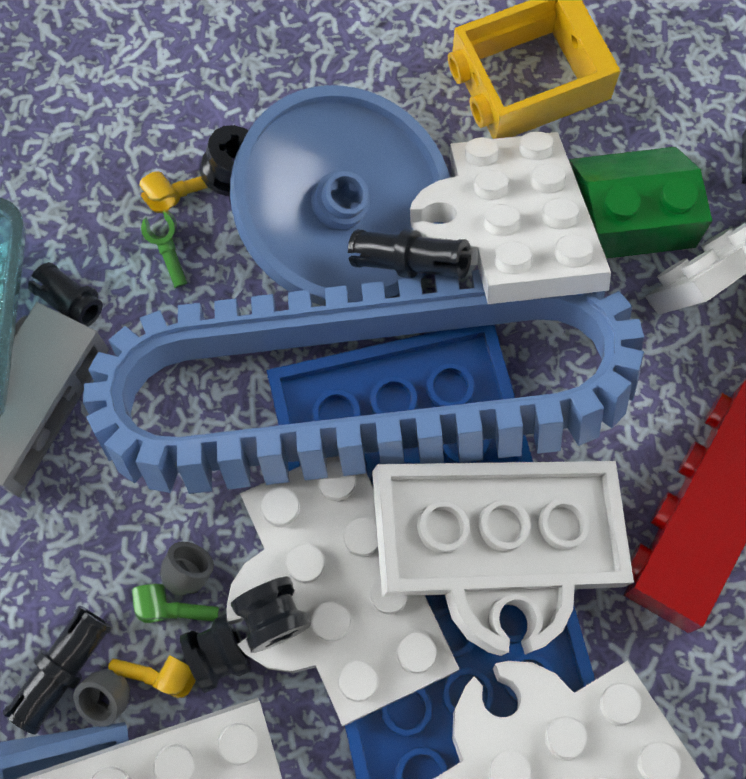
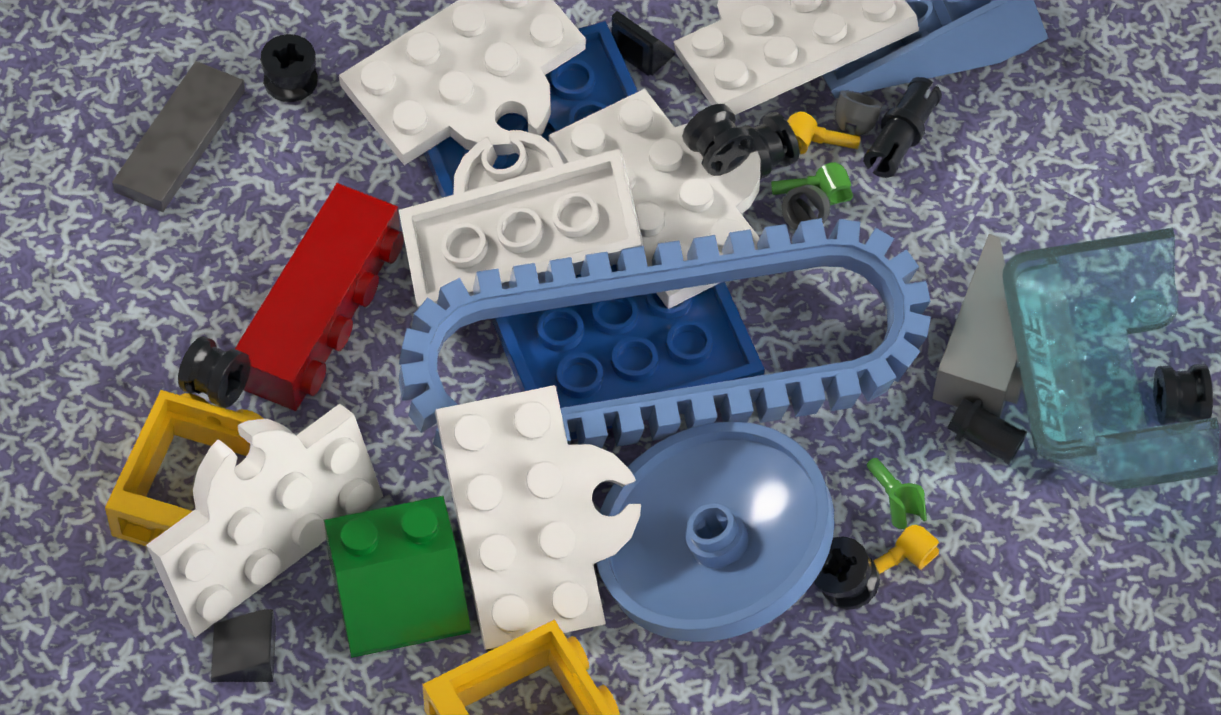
camera: 170 degrees right, 15 degrees down
black pin [348,229,471,279] -> none

